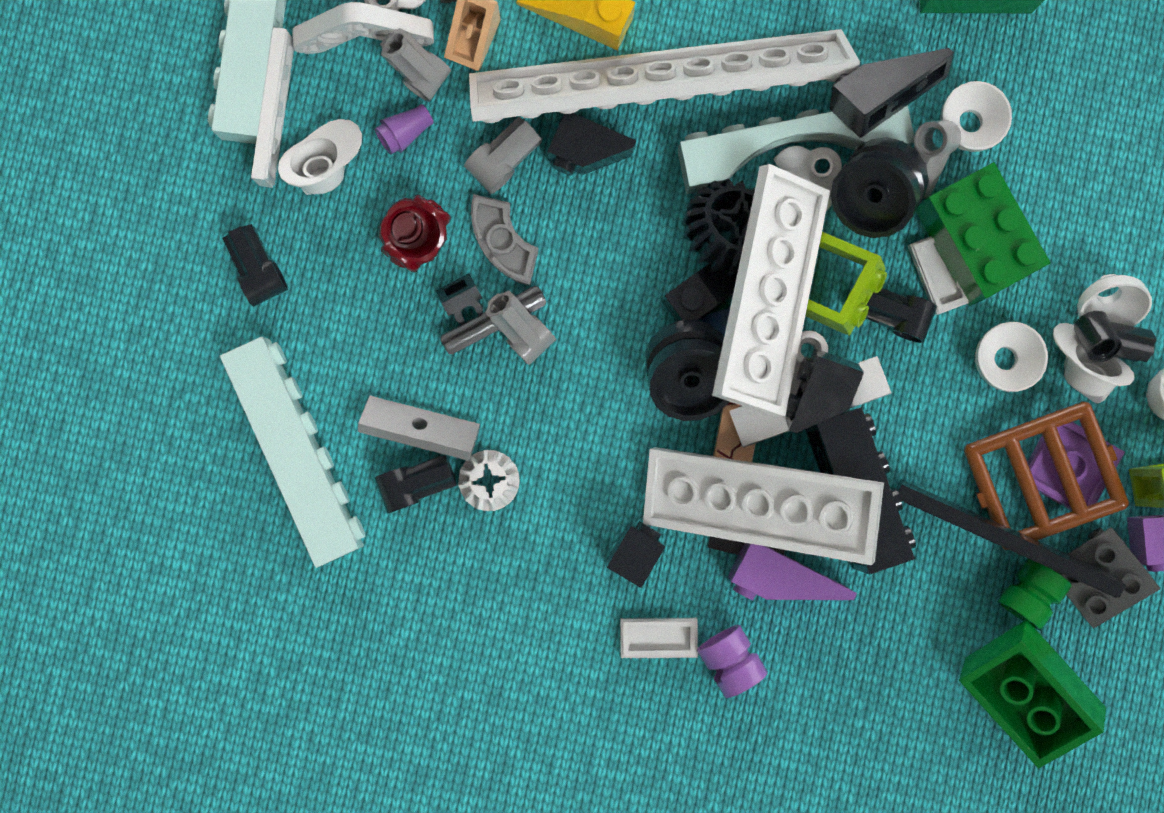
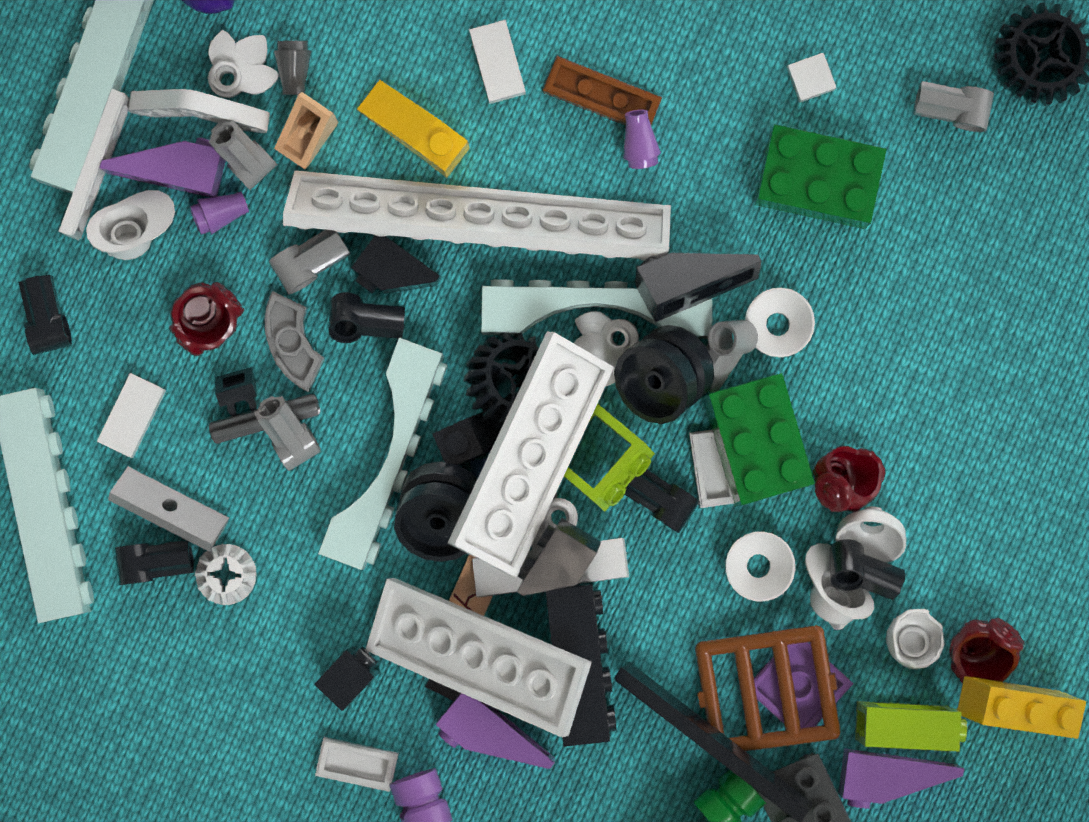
camera: 25 degrees right, 0 degrees up
none -> white tile [97,373,166,458]
none -> medium lavender slope [100,138,226,198]
none -> light aqua arch [318,338,448,570]
none -> black piece [328,292,405,343]
none -> dark red hair [812,446,885,512]

